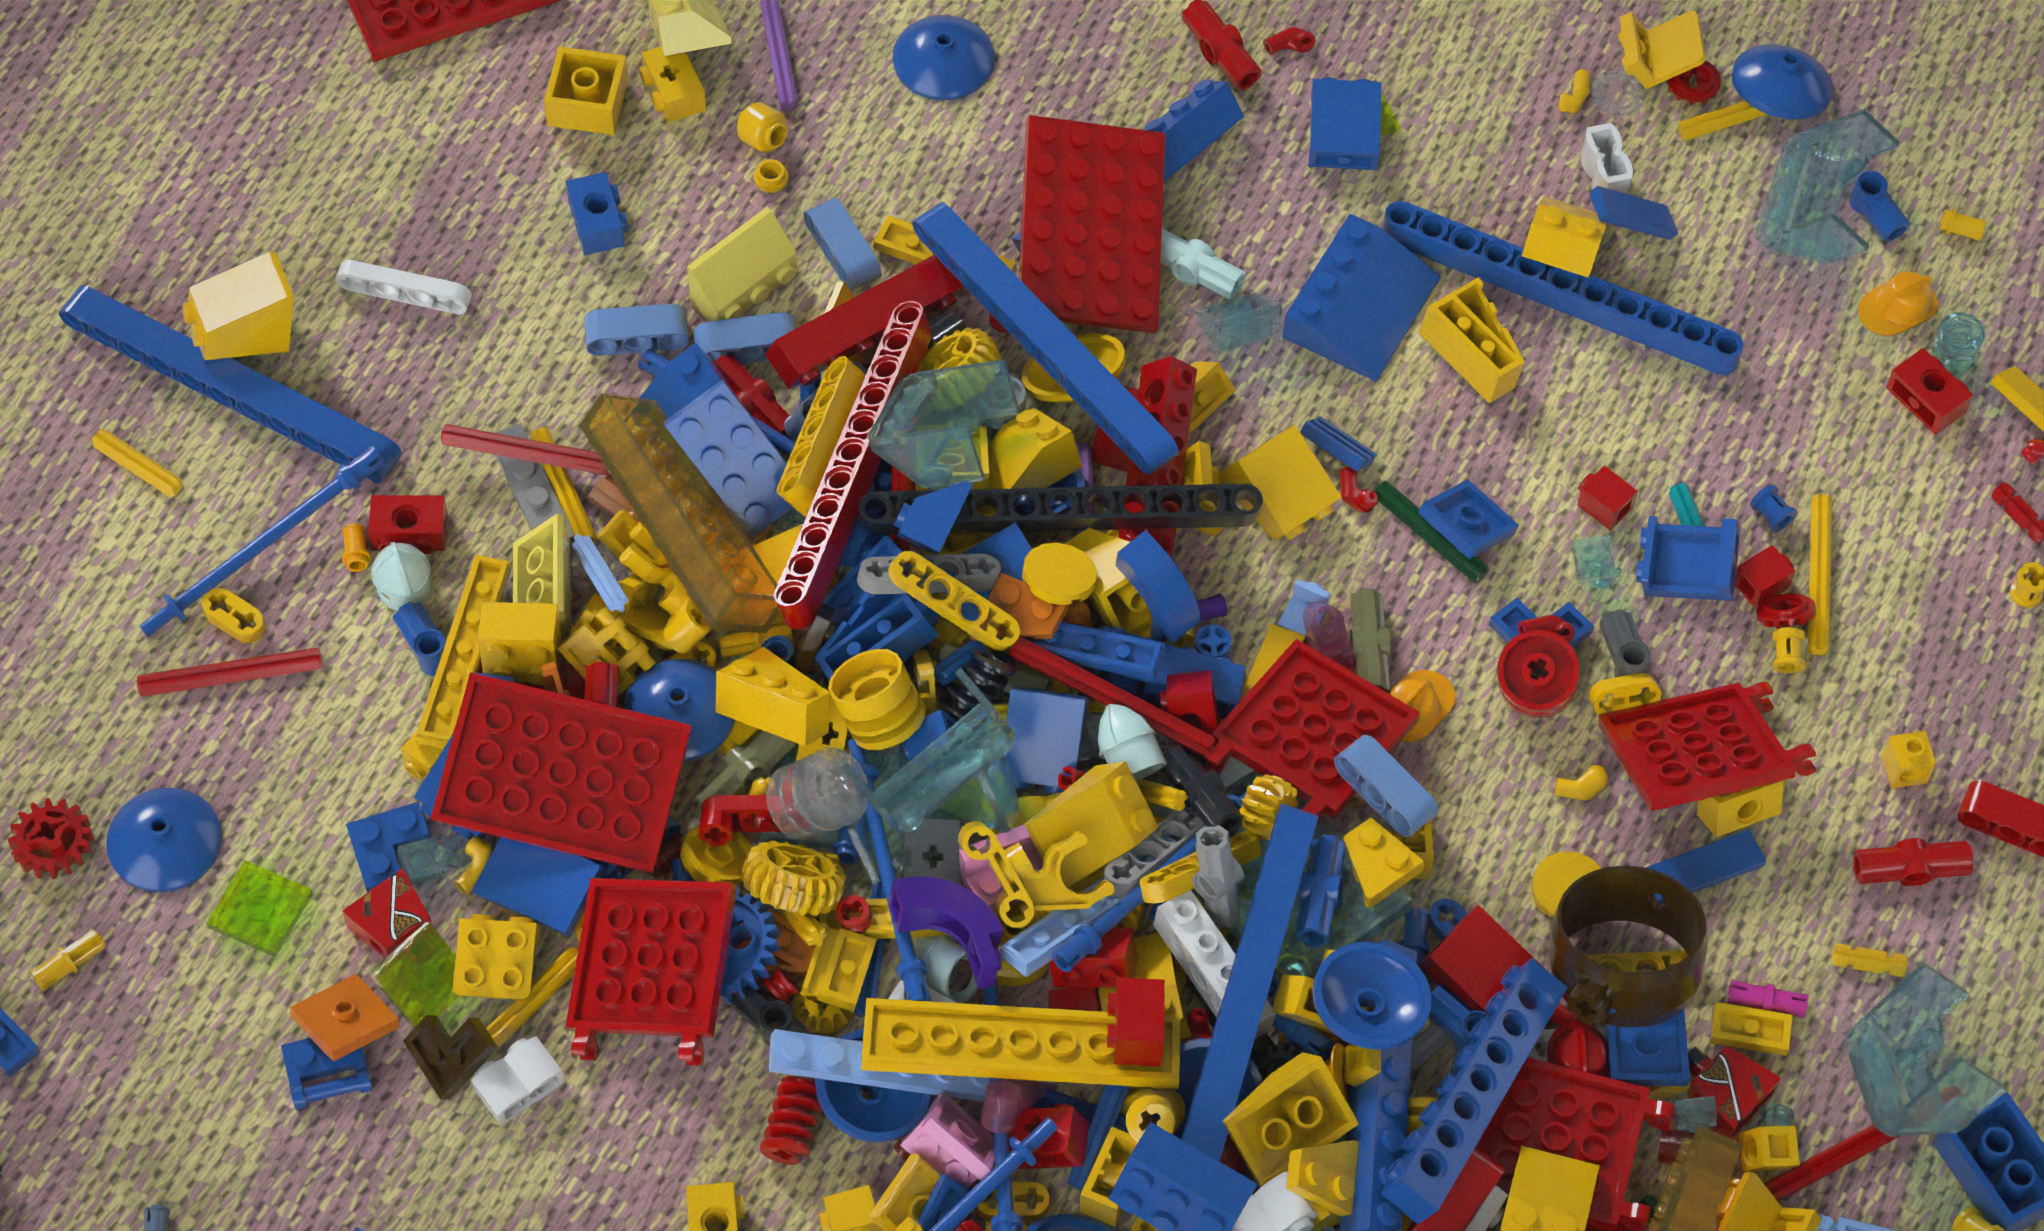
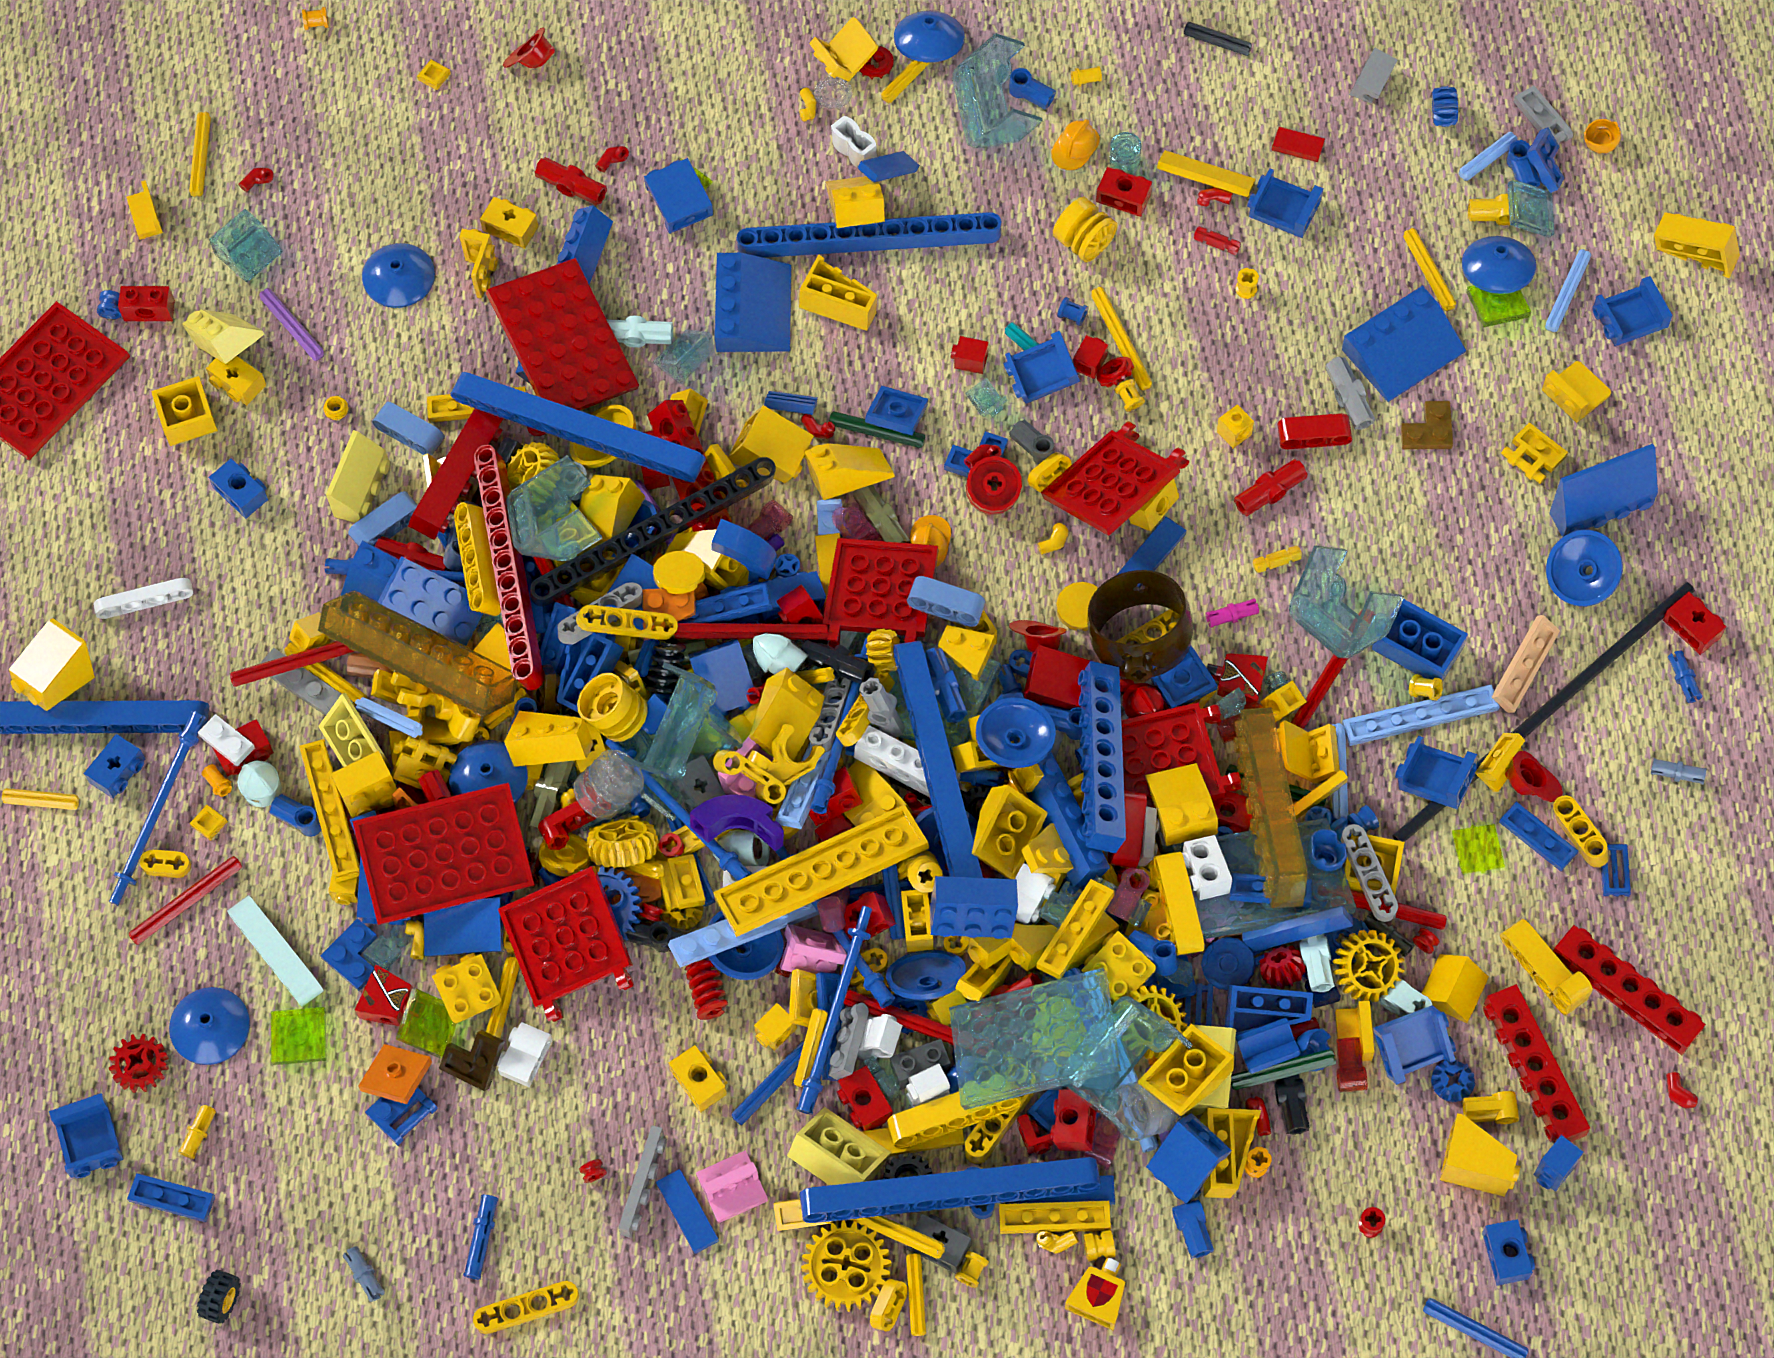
camera: 25 degrees left, 5 degrees up
medium blue beam [584,304,689,356] -> none
yellow head [737,102,788,153] -> none
blue slope [894,481,973,555] -> none
red brick [1107,977,1165,1067] -> none
yellow plate [1709,1002,1792,1056] -> none
none -> blue brick [83,734,146,799]
none -> yellow tile [189,805,228,841]
none -> white plate [198,714,255,766]
none -> light aqua beam [227,895,324,1007]
none -> yellow brick [289,612,334,652]
none -> yellow bracket [459,228,498,299]
none -> yellow brick [480,197,539,249]
none -> clear pink piece [746,500,793,541]
none -> yellow slope [804,443,895,500]
none -> red piece [1009,620,1067,652]
none -> yellow wheel [1053,196,1118,263]

